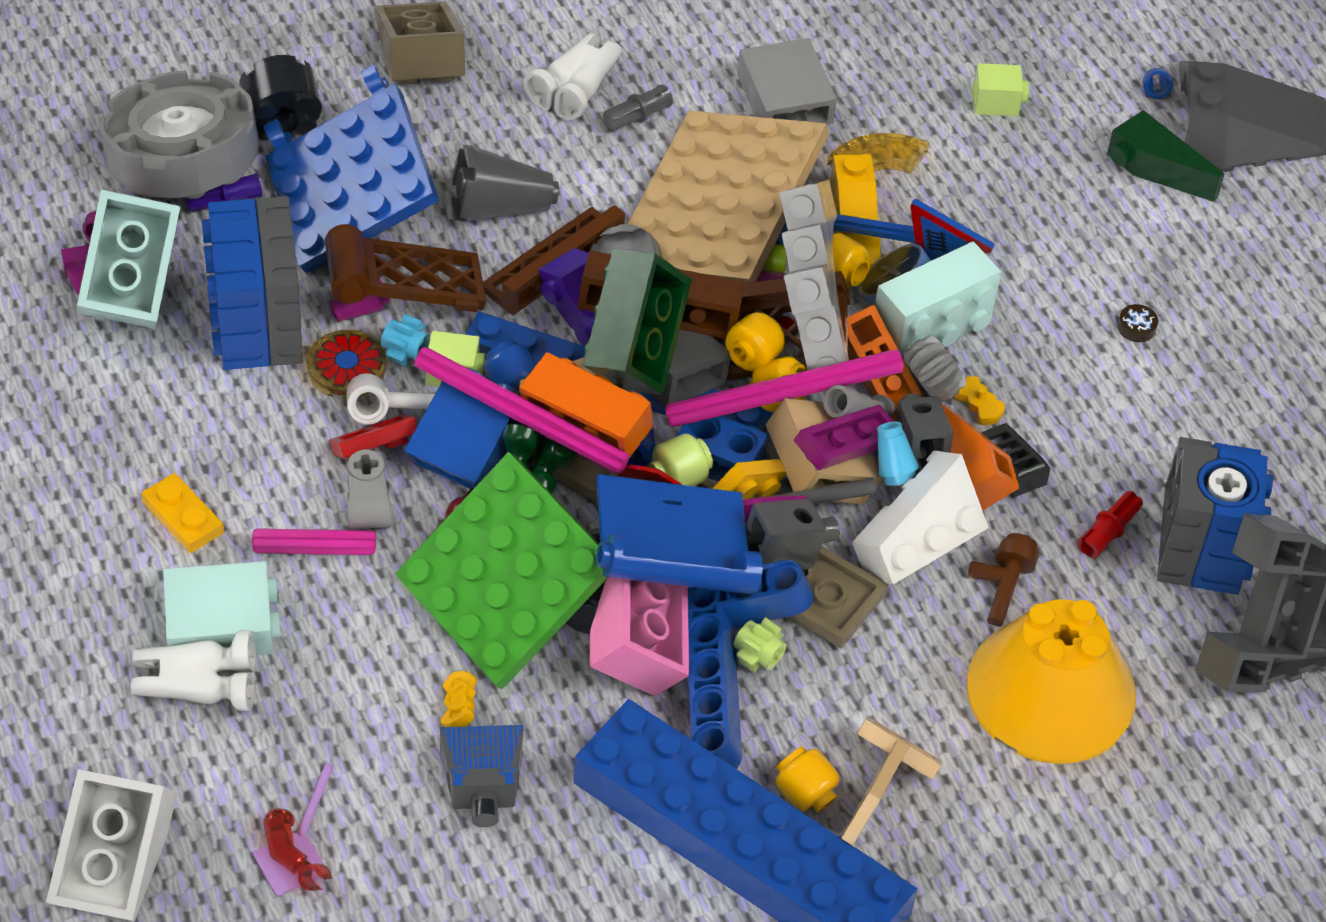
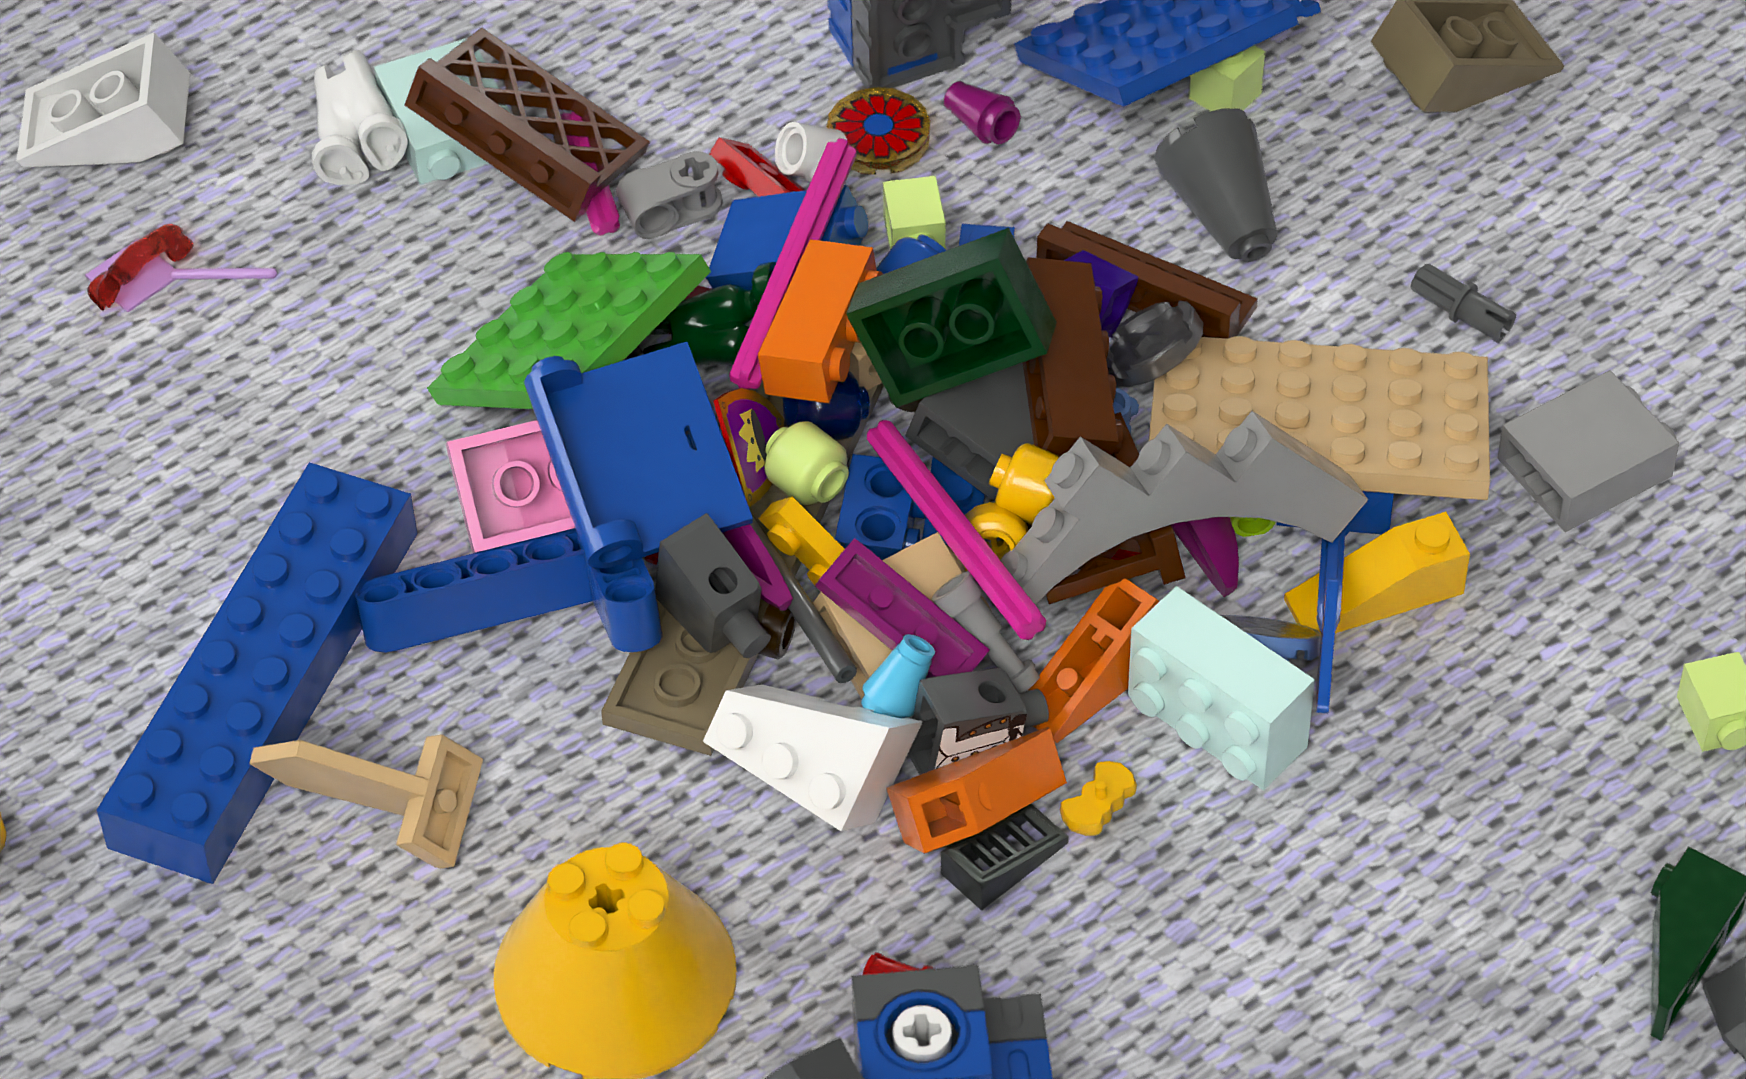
camera: 80 degrees right, 0 degrees up
yellow plate [141,473,224,554] -> none
reddish brown piece [325,224,486,313] -> none
medium azure gear [381,314,430,367] -> none
yellow piece [440,671,477,727] -> none
dark grey torso [440,725,524,827] -> none
white piece [523,32,622,120] -> none
yellowish green gear [733,617,787,673] -> none
yellow head [775,746,840,813] -> none
clear yellow tile [827,133,930,174] -> none
yellow head [833,233,870,288] -> none
light grey gear [903,335,966,403] -> none
reddish brown piece [968,533,1040,627] -> none
dark brown tile [1118,304,1158,342] -> none
none -> reddish brown fence [404,27,650,222]

